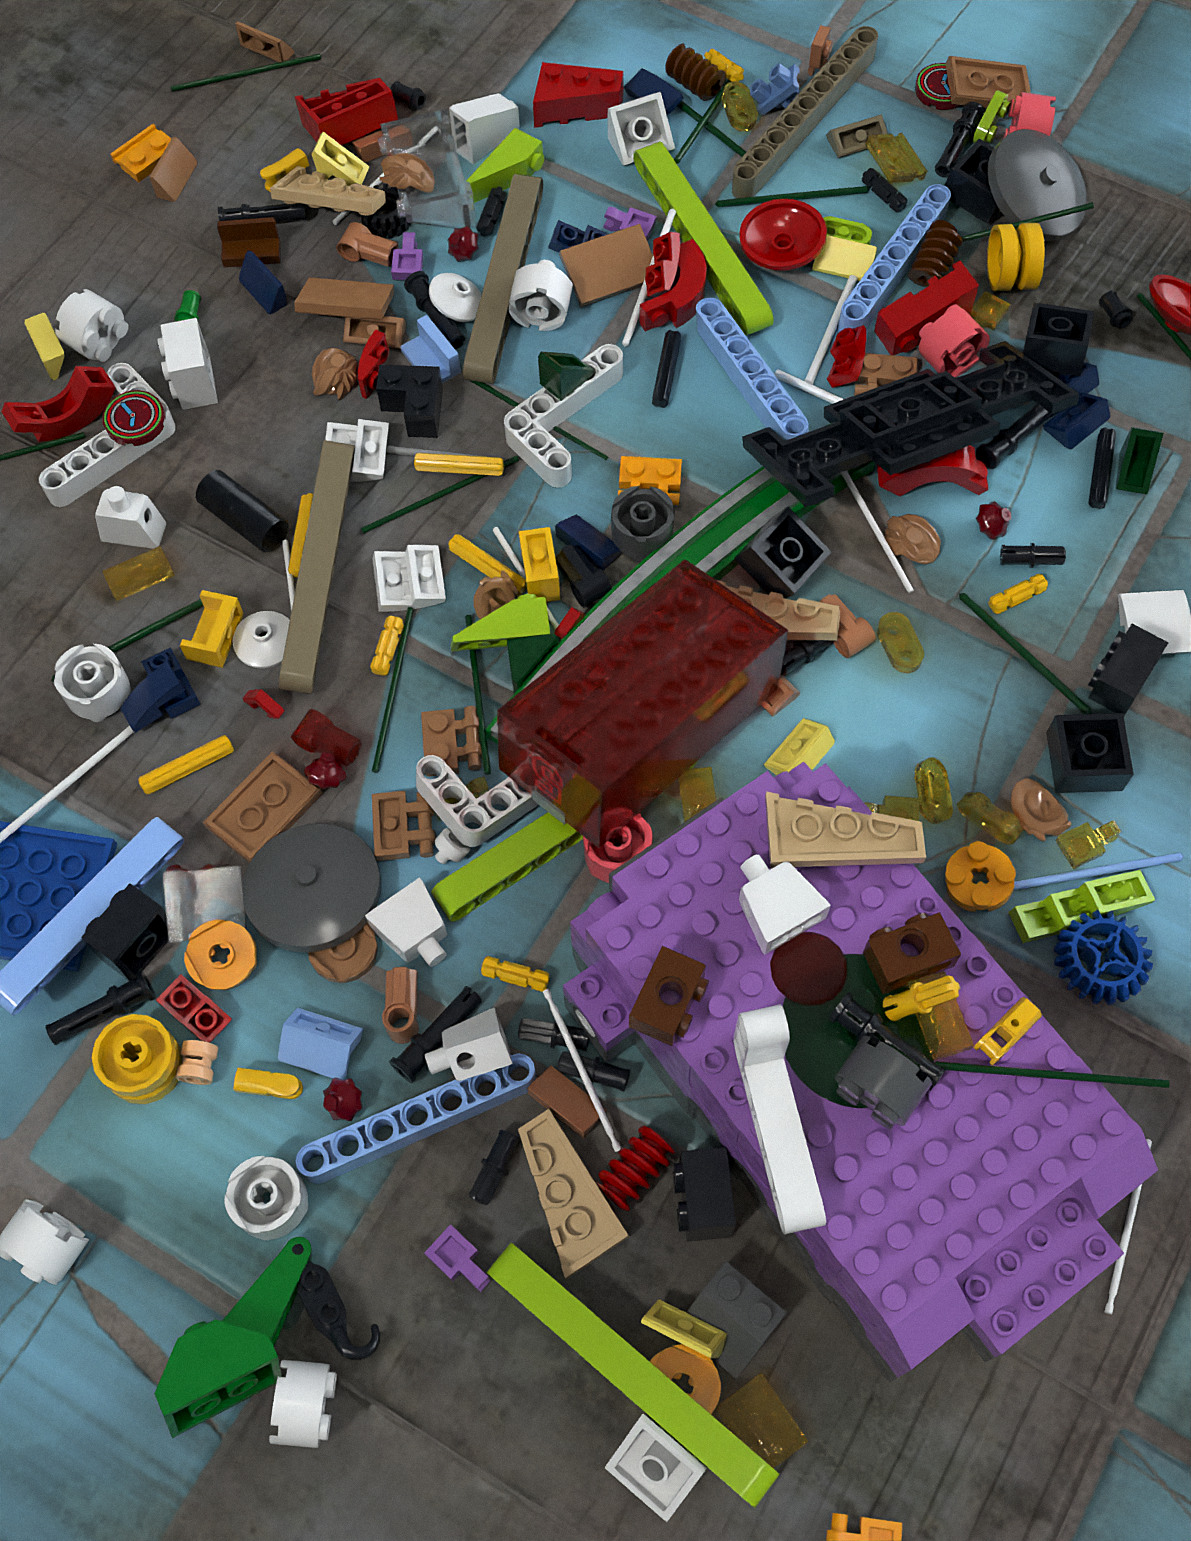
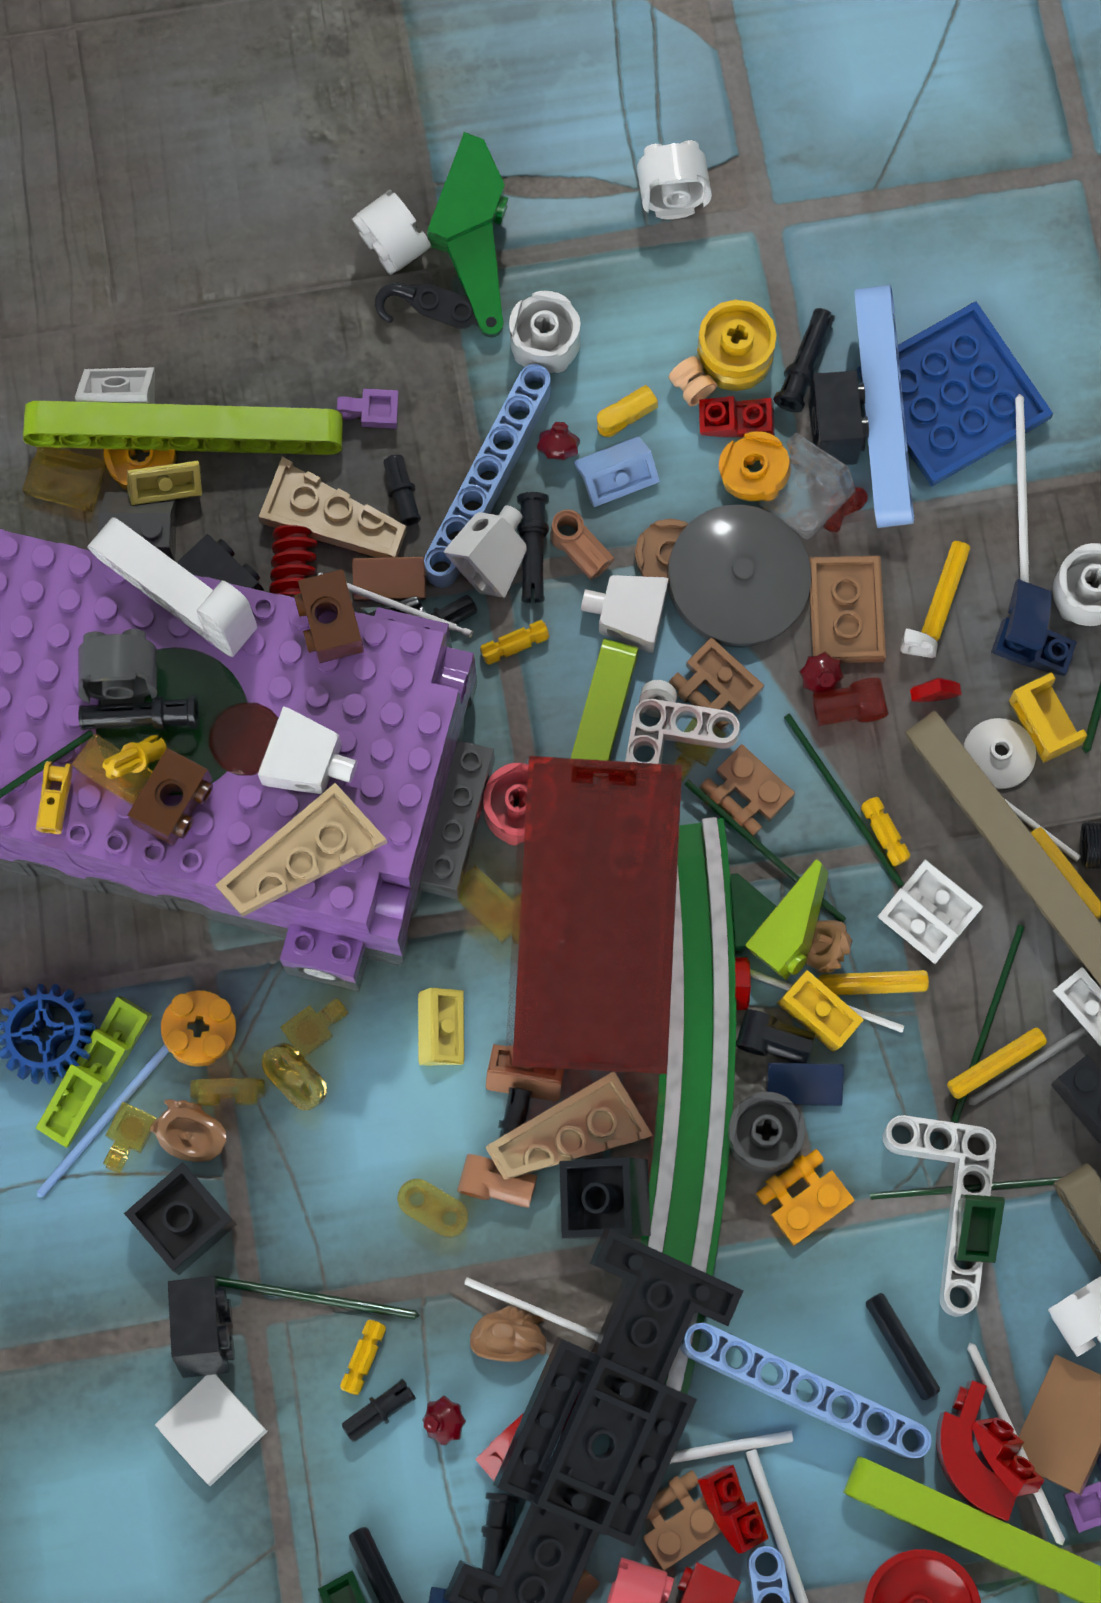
camera: 140 degrees right, 10 degrees up
none -> white tile [900,629,938,658]

